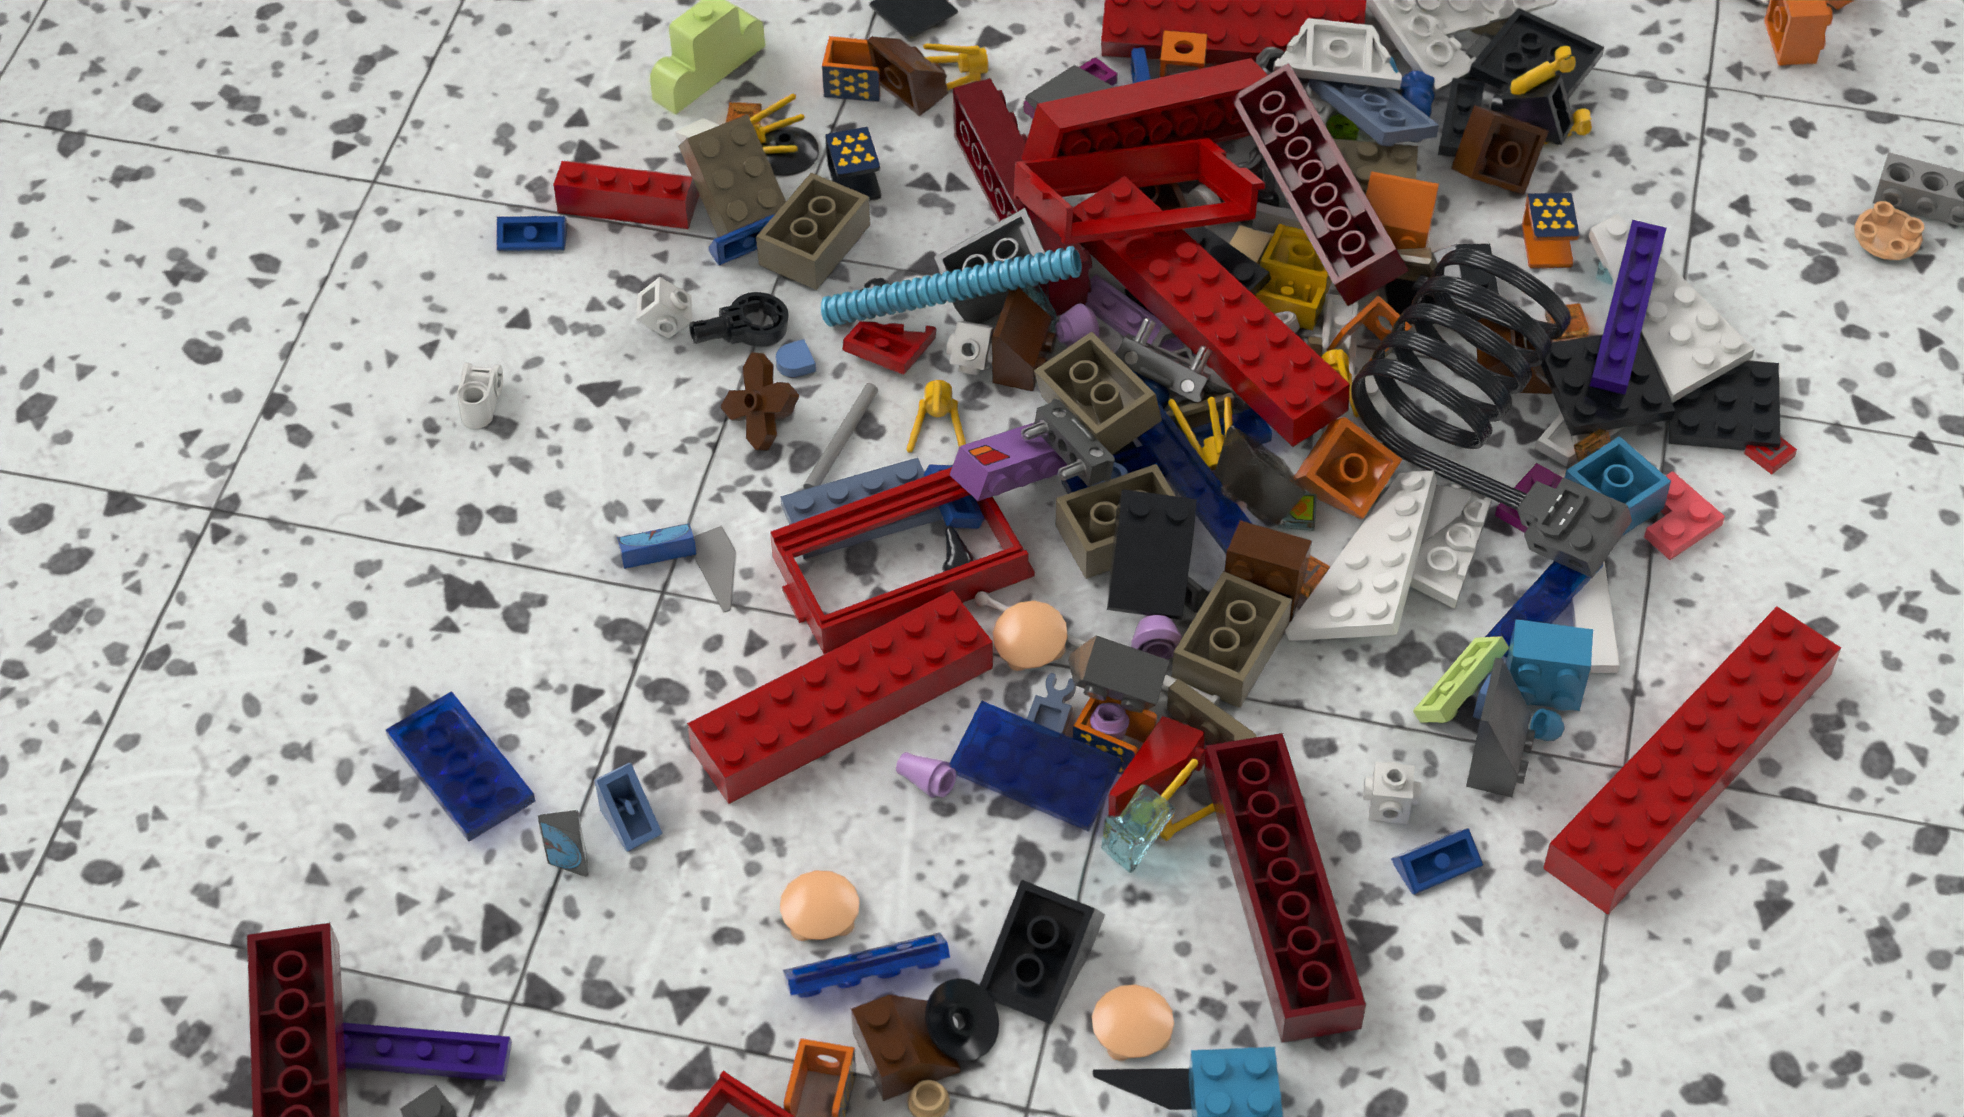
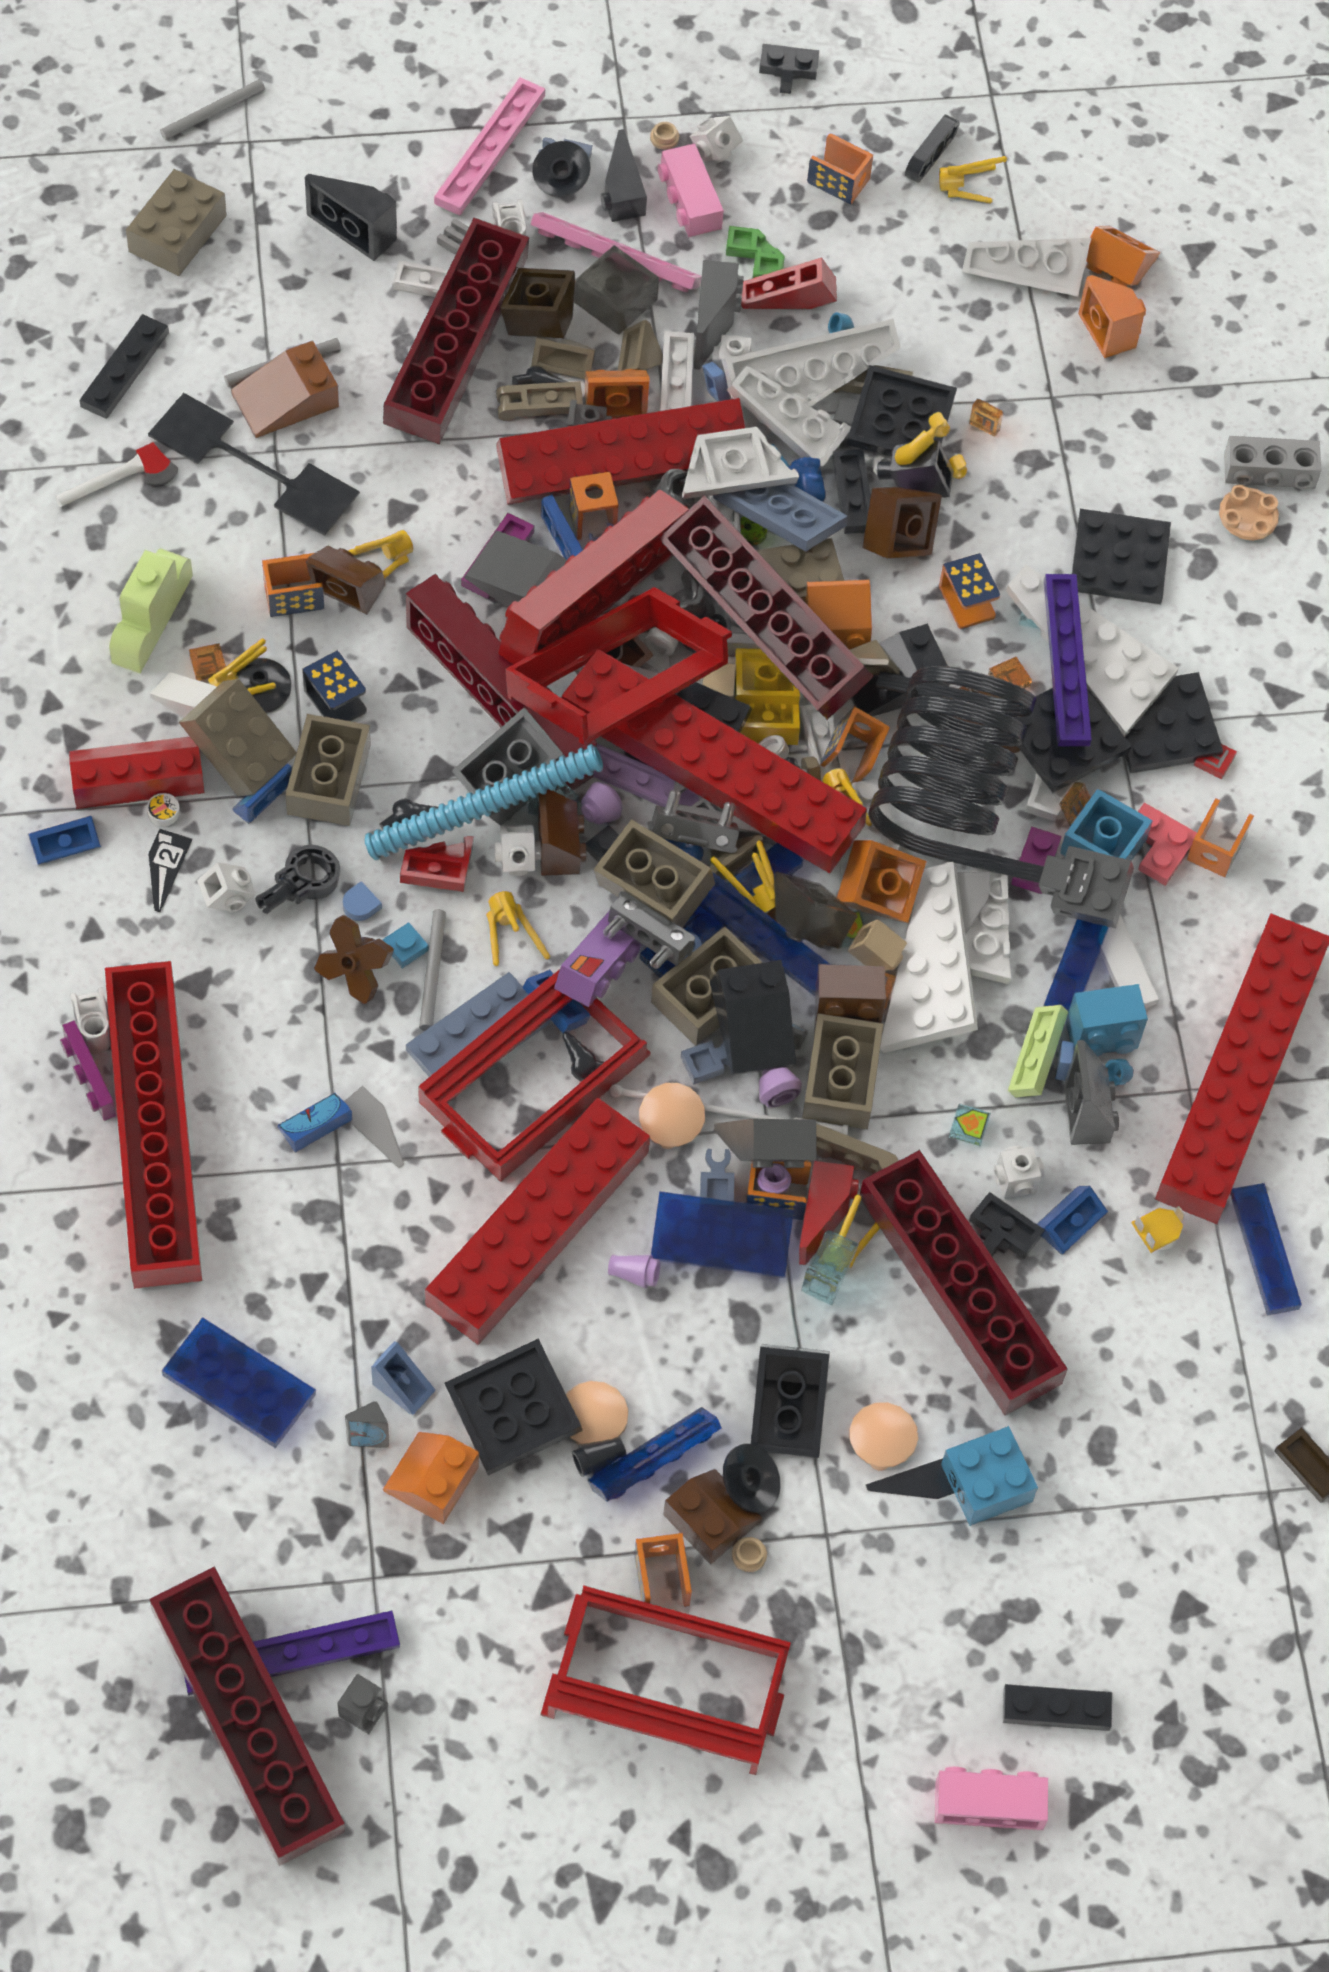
camera: 25 degrees left, 10 degrees up
none -> magenta plate [60,1020,116,1121]
none -> red brick [105,961,203,1289]
none -> tile [147,793,180,827]
none -> sticker [148,829,193,912]
none -> dark azure plate [383,922,429,968]
none -> orange slope [383,1432,479,1524]
none -> black plate [444,1338,583,1476]
none -> black cone [572,1436,626,1477]
none -> sand blue plate [680,1040,729,1085]
none -> tan brick [848,919,907,971]
none -> tile [949,1104,991,1146]
none -> clear orange tile [969,398,1004,437]
none -> black hinge [969,1192,1045,1259]
none -> black plate [1071,508,1171,605]
none -> yellow piece [1131,1206,1185,1253]
none -> orange piece [1187,798,1254,877]
none -> clear blue plate [1230,1183,1302,1316]

